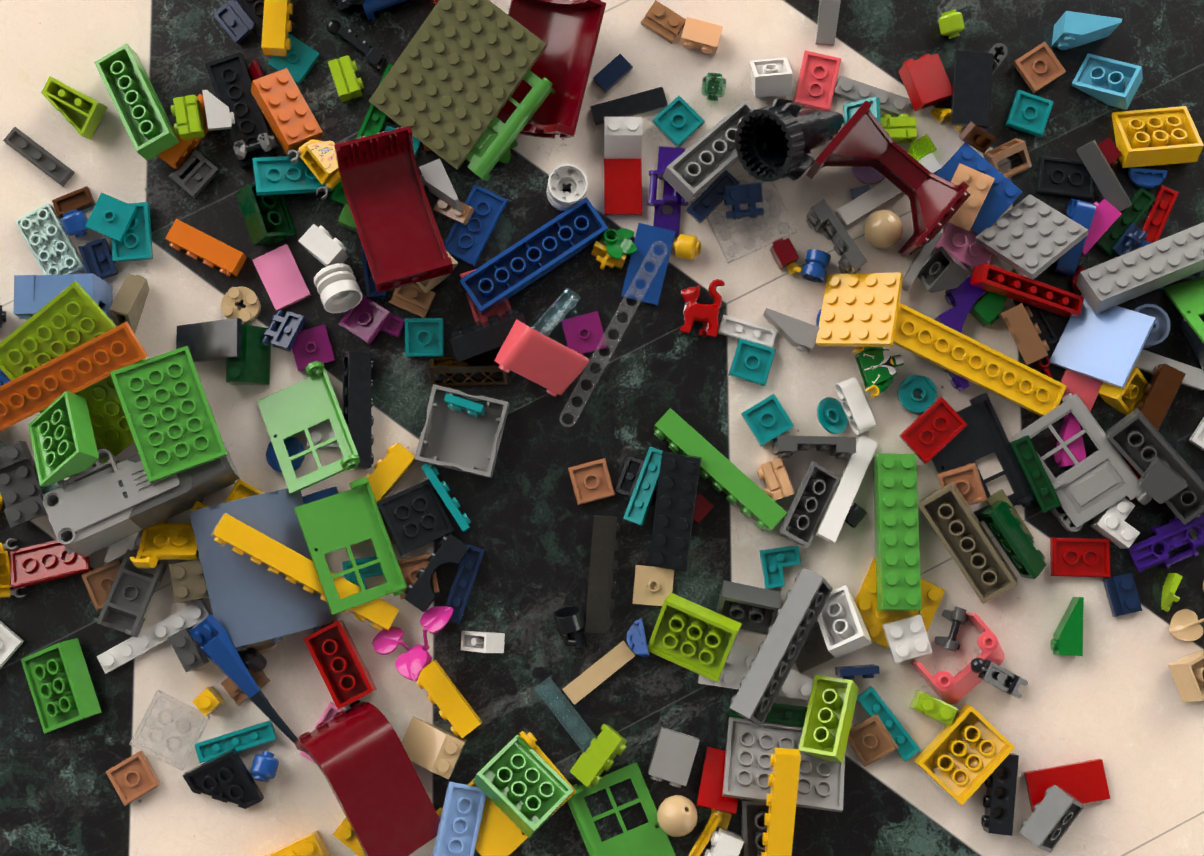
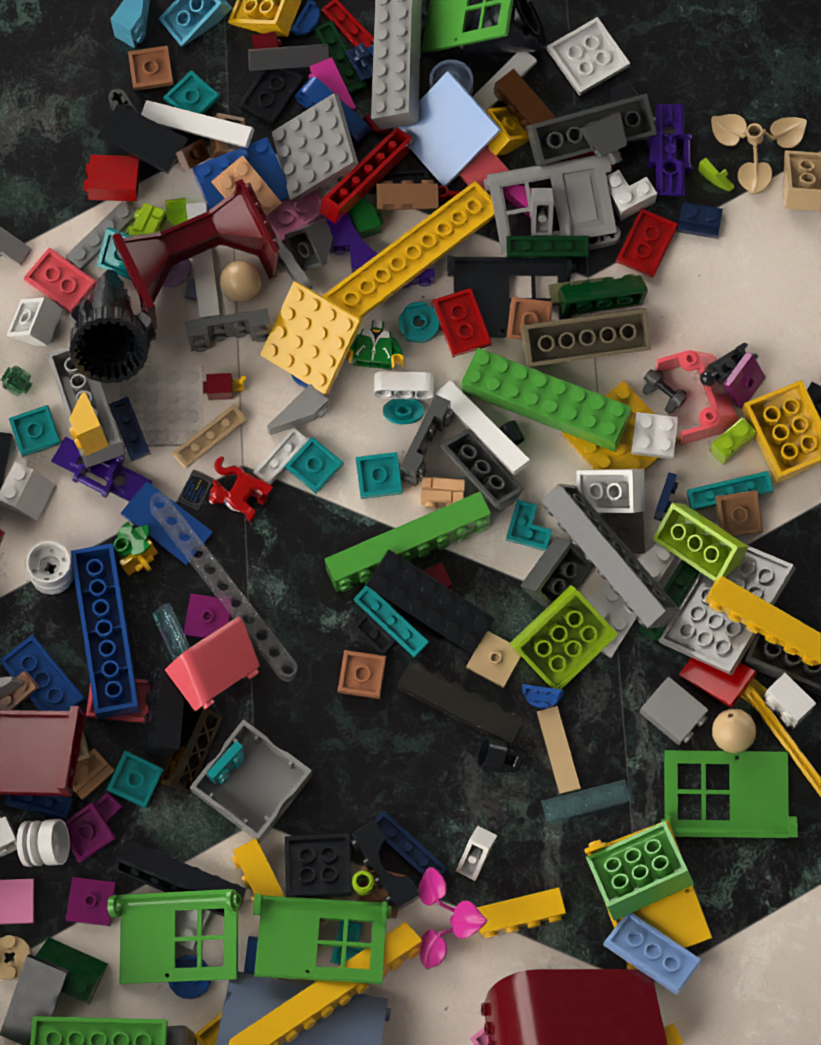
camera: 60 degrees left, 10 degrees down
dark blue plate [261,310,306,352] -> none
red brick [303,620,377,710] -> none
tan slope [401,716,466,779] -> none
teal plate [421,463,471,532] -> none
lime wedge [569,724,628,788] -> none
red tile [604,159,642,216] -> none
yellow head [672,234,701,260] -> none
dark blue plate [723,183,764,220] -> none
blue wheel [800,249,831,283] -> none
yellow slope [930,108,965,132] -> none
lime head [938,9,965,39] -> none
green slope [1050,597,1084,656] -> none
none -> yellow slope [69,392,109,456]
none -> white tile [141,100,254,148]
none -> tan tile [171,404,248,470]
none -> sticker [177,470,214,510]
none -> lime brick [352,871,375,896]
none -> light grey slope [531,188,554,236]
none -> magenta plate [724,352,766,409]

